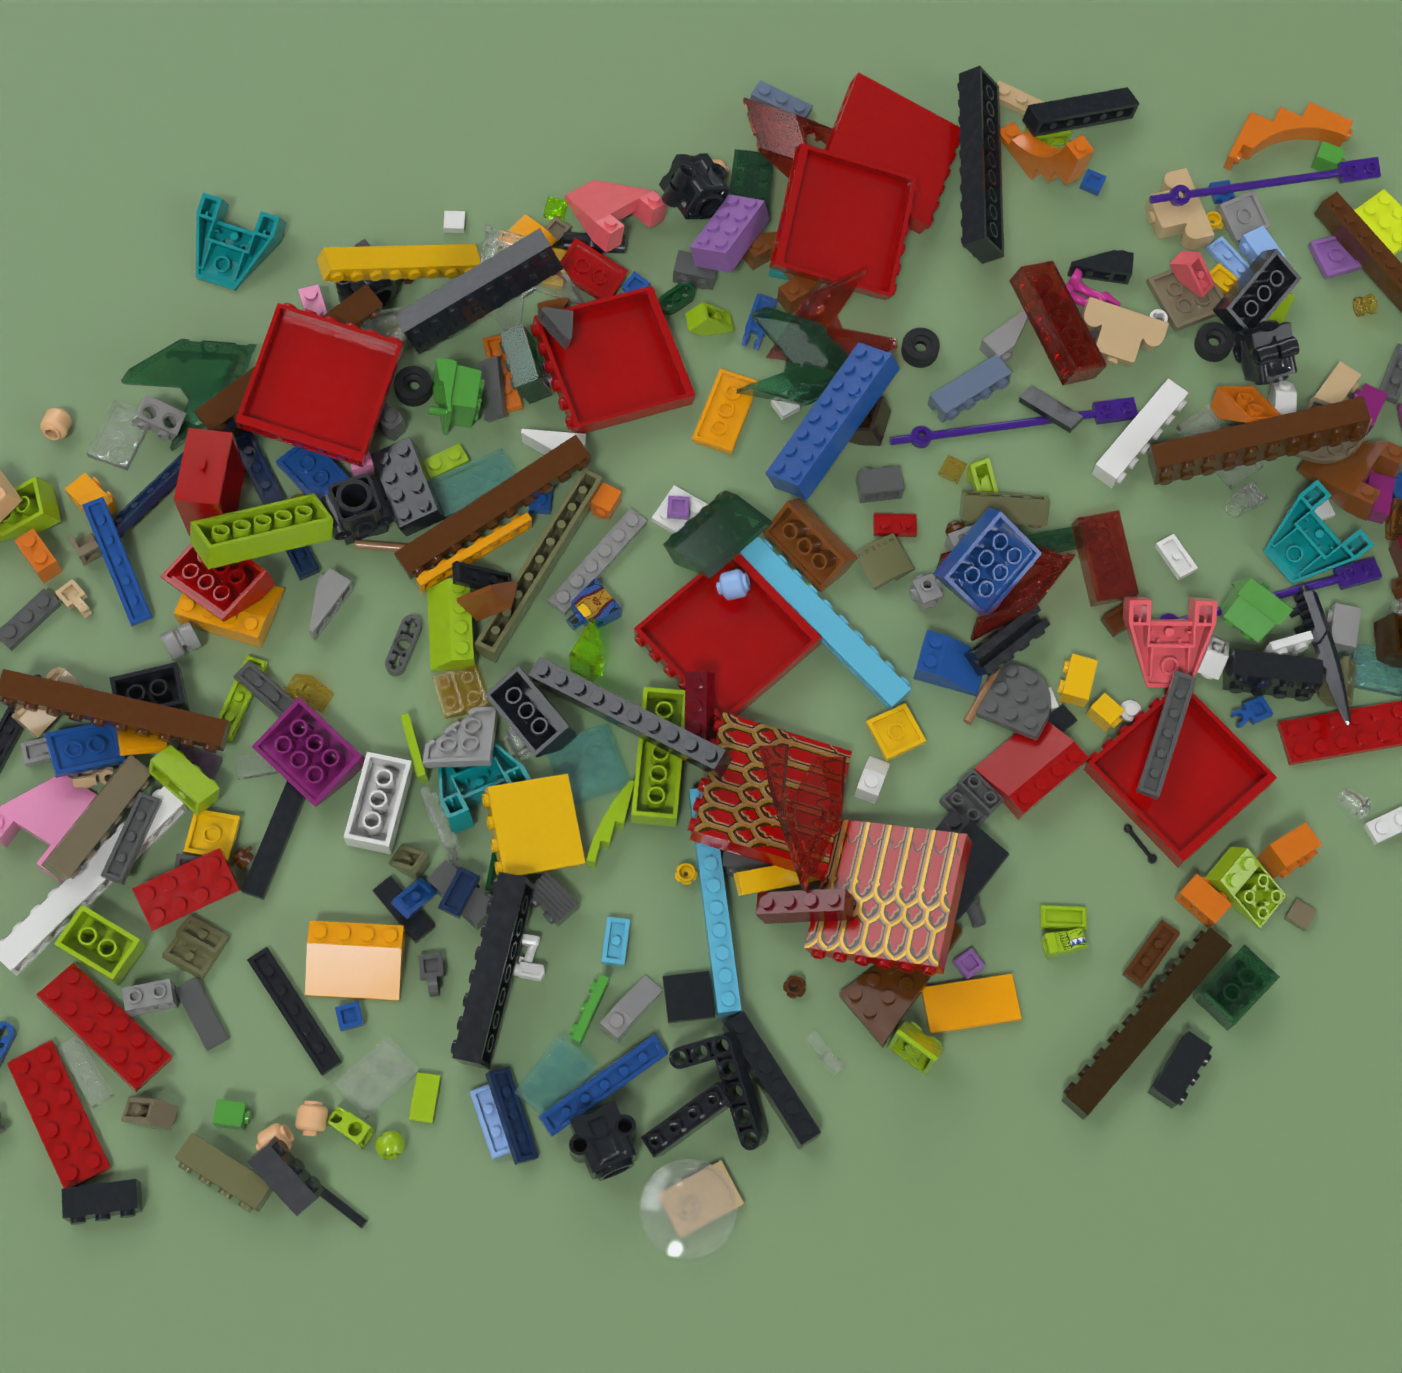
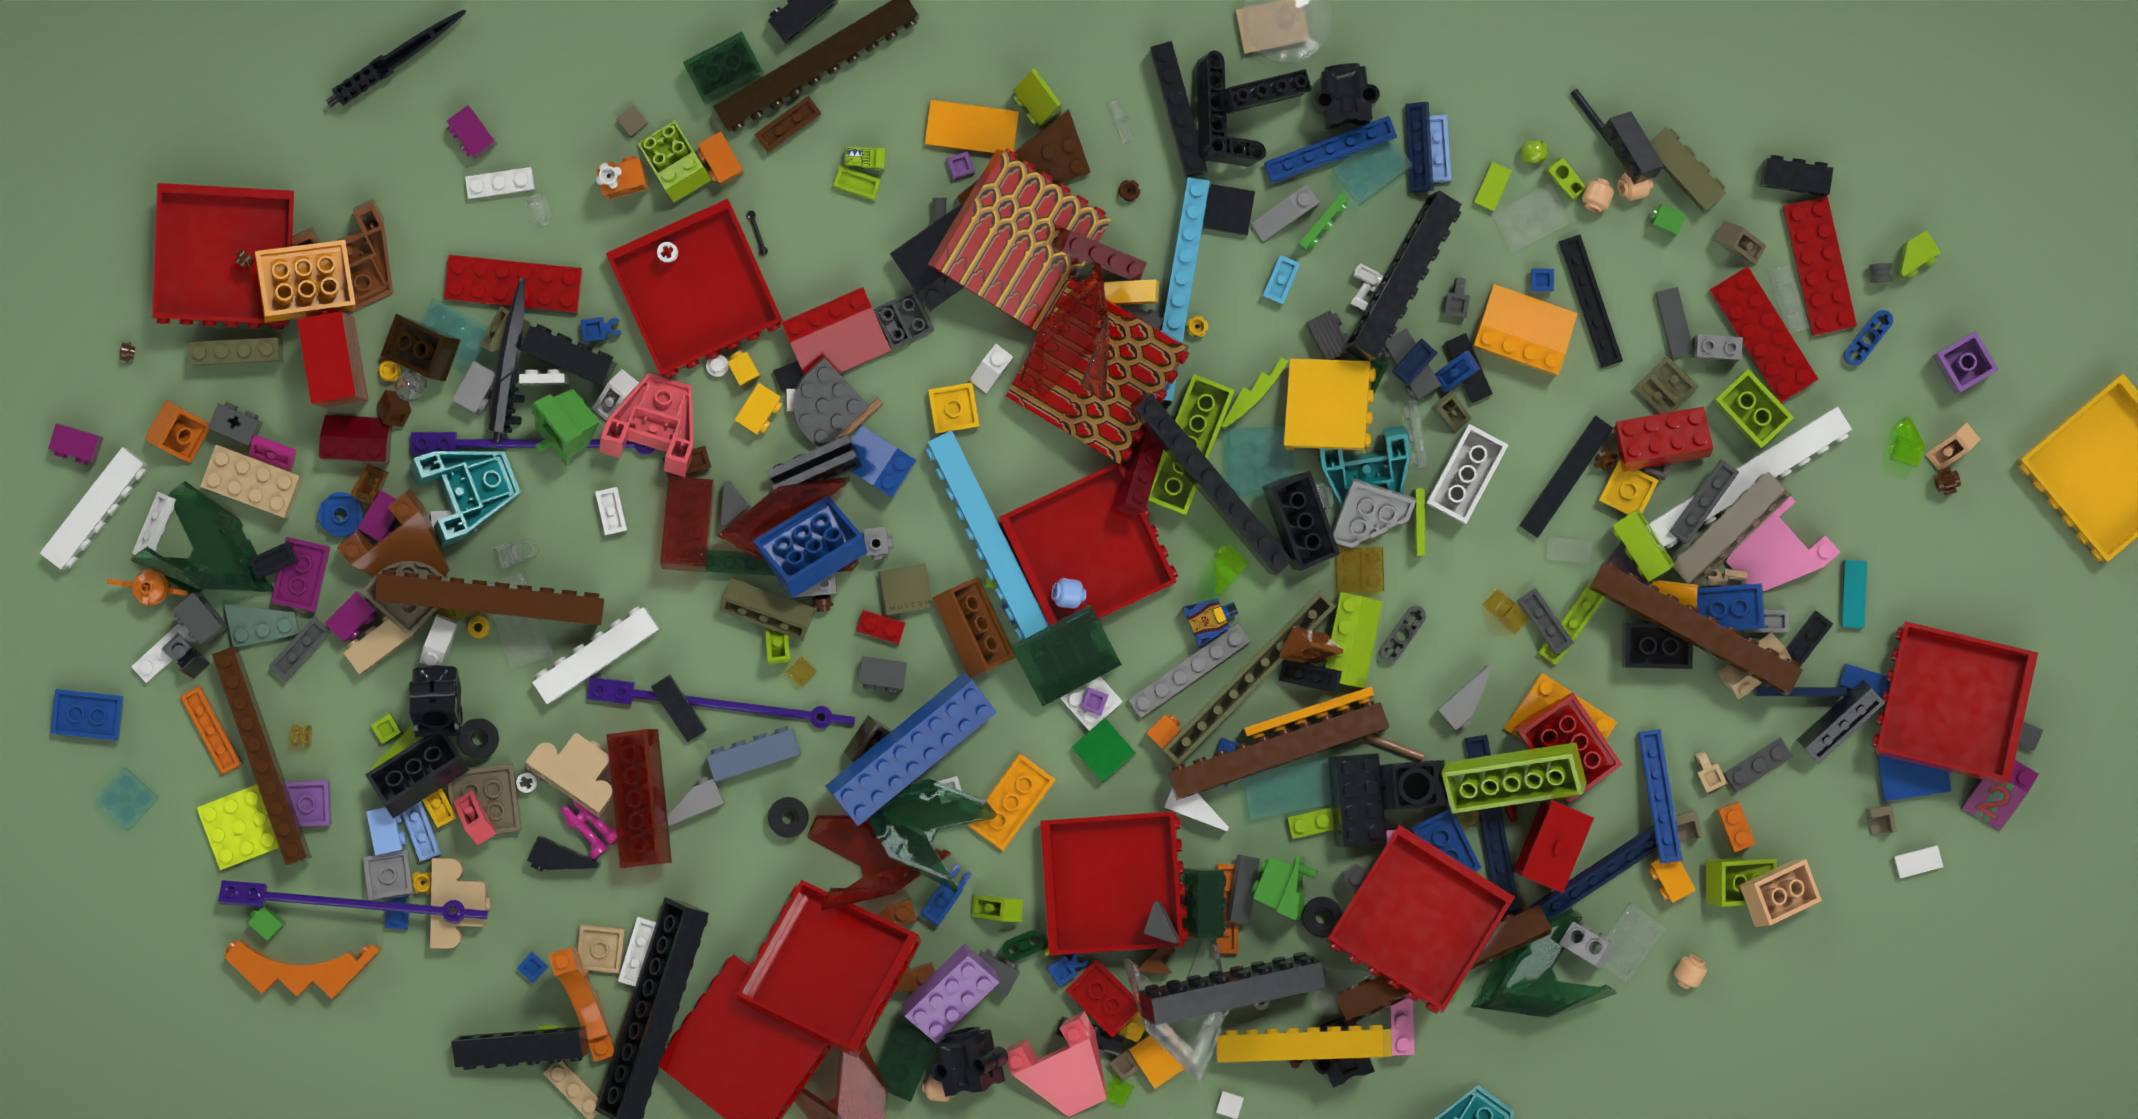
camera: 160 degrees left, 20 degrees up
light grey wheel [160,621,202,661] -> none
magenta slope [252,697,365,807] -> none
dark grey plate [1136,670,1197,800] -> none
orange slope [1210,386,1281,423] -> none
none -> lime tile [371,713,402,744]
none -> tan tile [578,924,625,974]
none -> white plate [596,163,621,189]
none -> white plate [618,916,656,986]
none -> white bush [657,242,678,263]
none -> dark grey slope [720,481,750,526]
none -> green slope [1072,718,1137,783]

